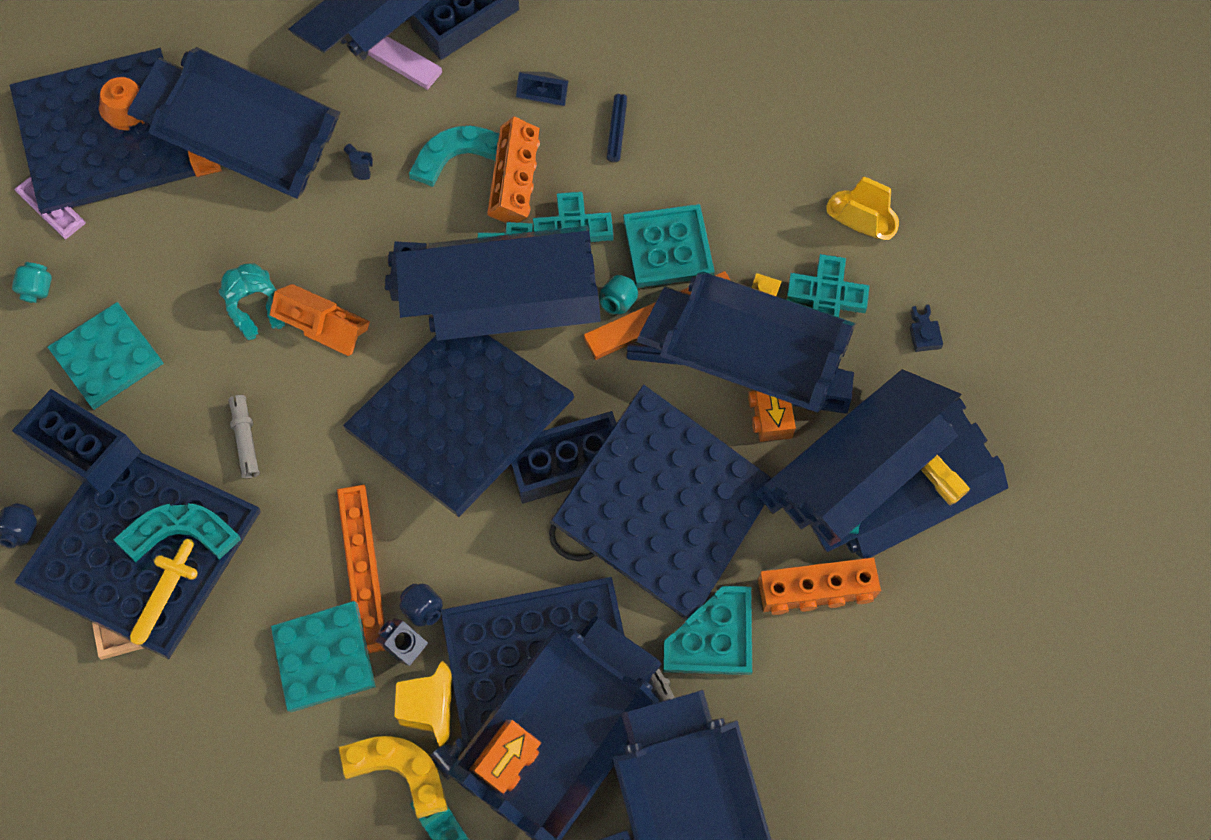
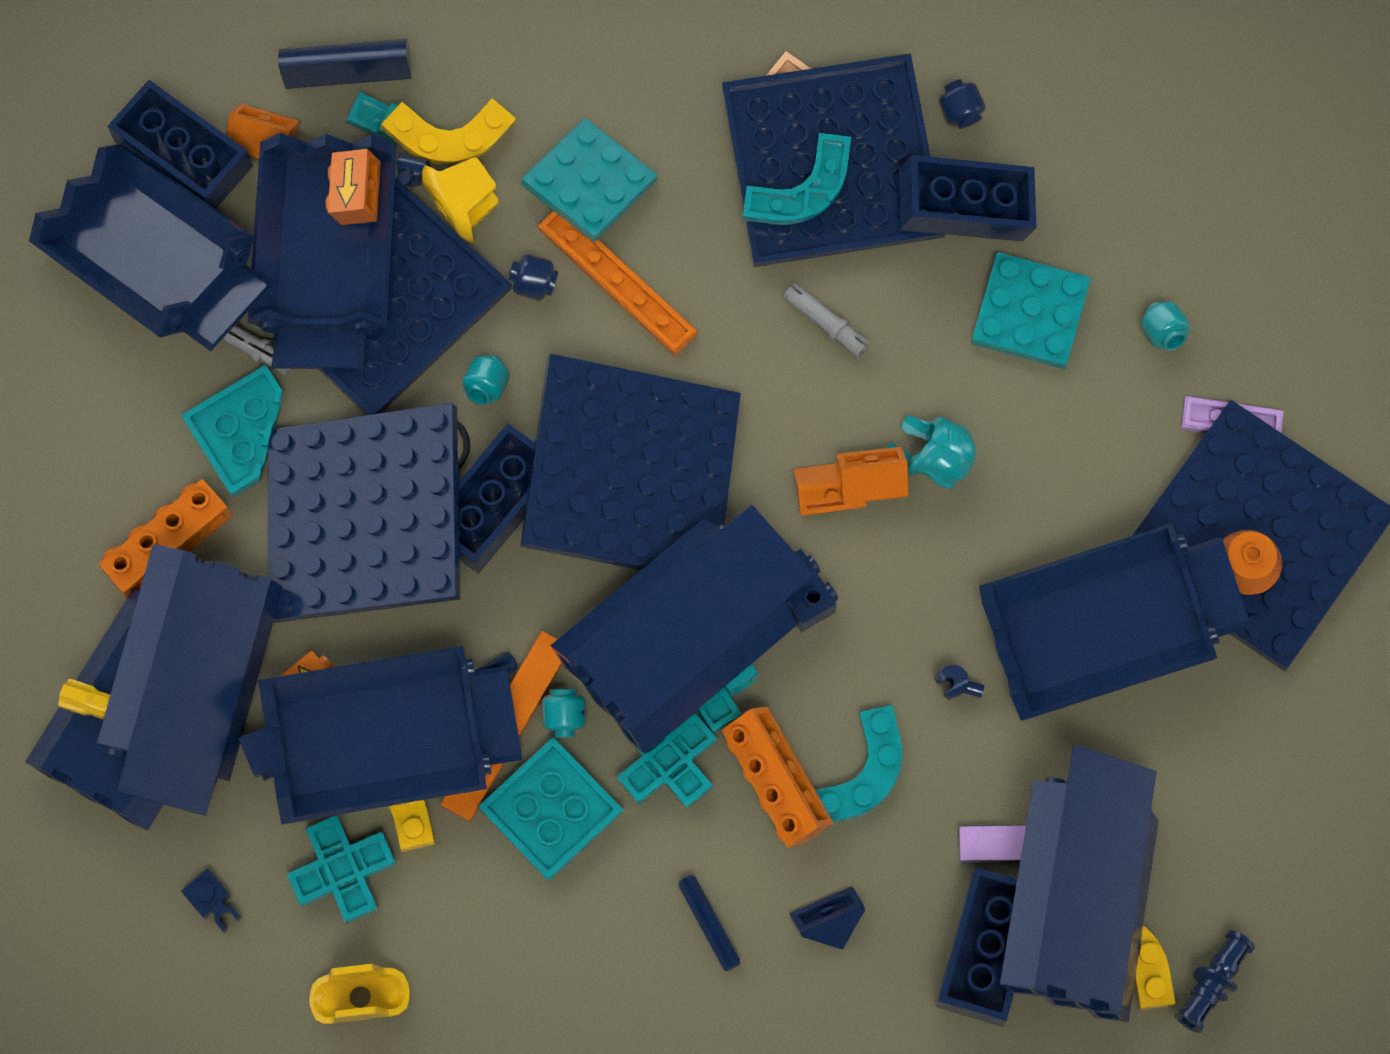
camera: 150 degrees right, 5 degrees up
yellow sword [130,539,197,645] -> none
brick [375,618,428,666] -> none
none -> teal head [462,355,510,405]

